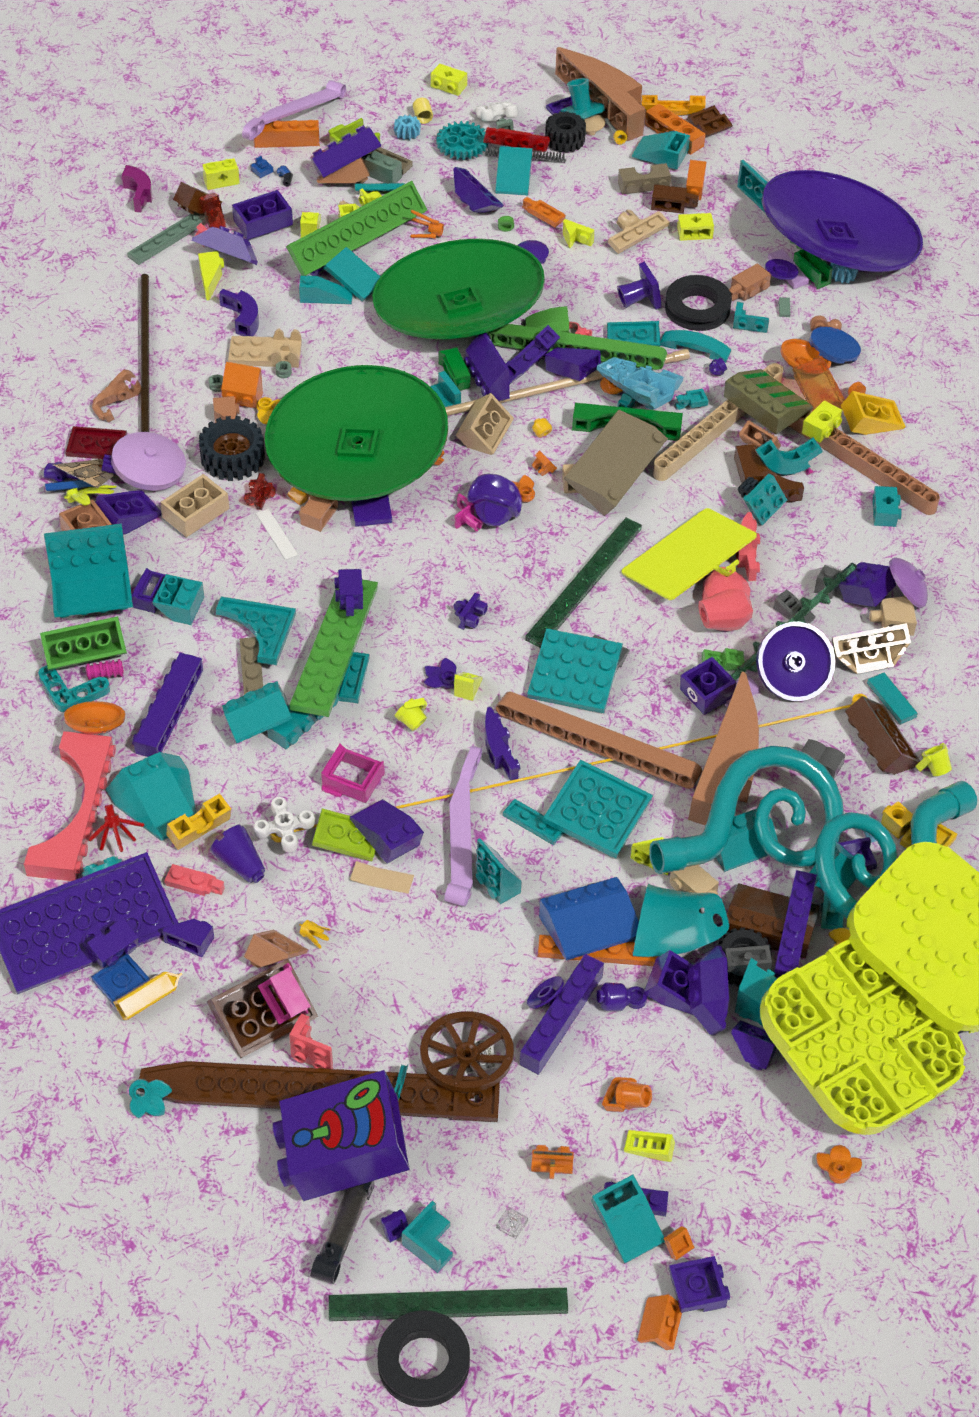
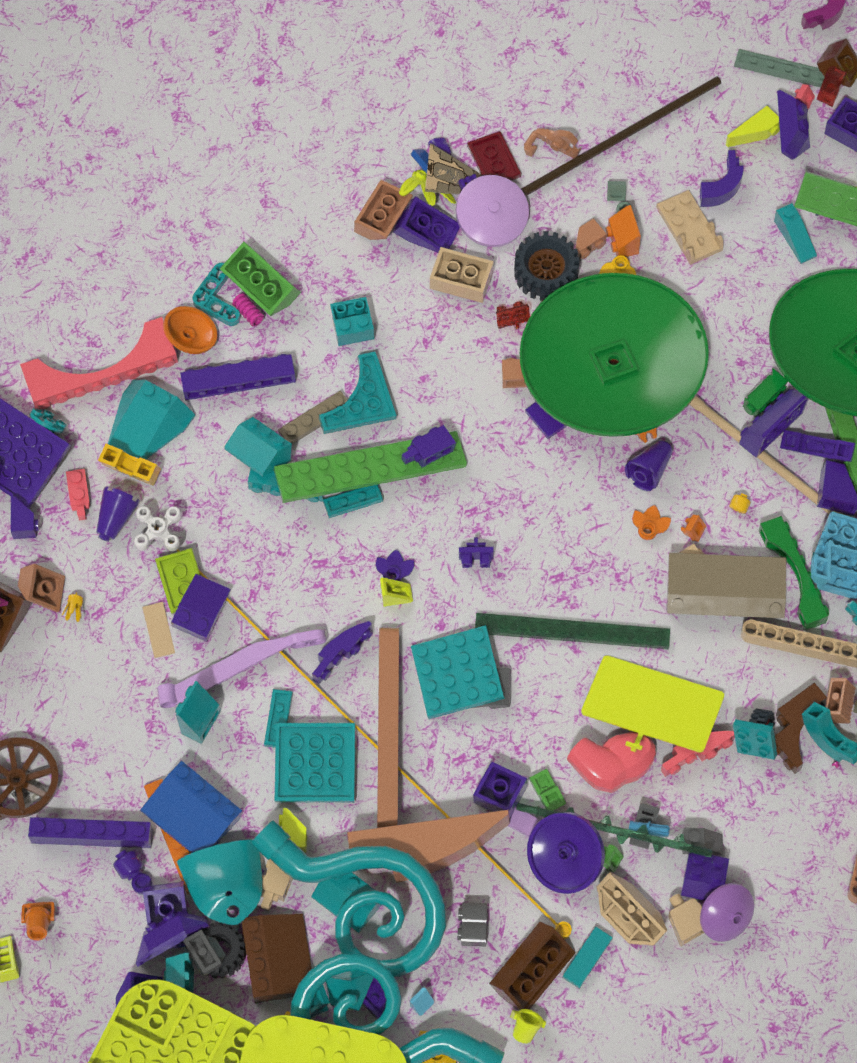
camera: 65 degrees right, 15 degrees up
teal bracket [44,524,133,618] -> none
red plant [88,804,144,852] -> none
dark purple window [132,568,166,613] -> none
white sticker [256,509,298,560] -> none
sand green bush [276,361,292,379] -> none
dark pink piece [321,743,385,803] -> none
teal tile [324,247,380,302] -> none
neon yellow piece [394,698,427,731] -> none
teal panel [430,371,461,407] -> none
dark pink bracket [454,493,483,531] -> none
tan slope [456,393,514,455] -> none
dark purple piece [467,473,522,527] -> none
dark purple dish [527,976,564,1009] -> none
dark purple arch [774,870,817,979] -> none
teal brick [872,486,902,527] -> none
yellow brick [881,801,913,839] -> none
none -> sand green tile [607,181,626,201]
none -> dark purple cone [624,441,673,491]
none -> dark azure axle [629,821,670,838]

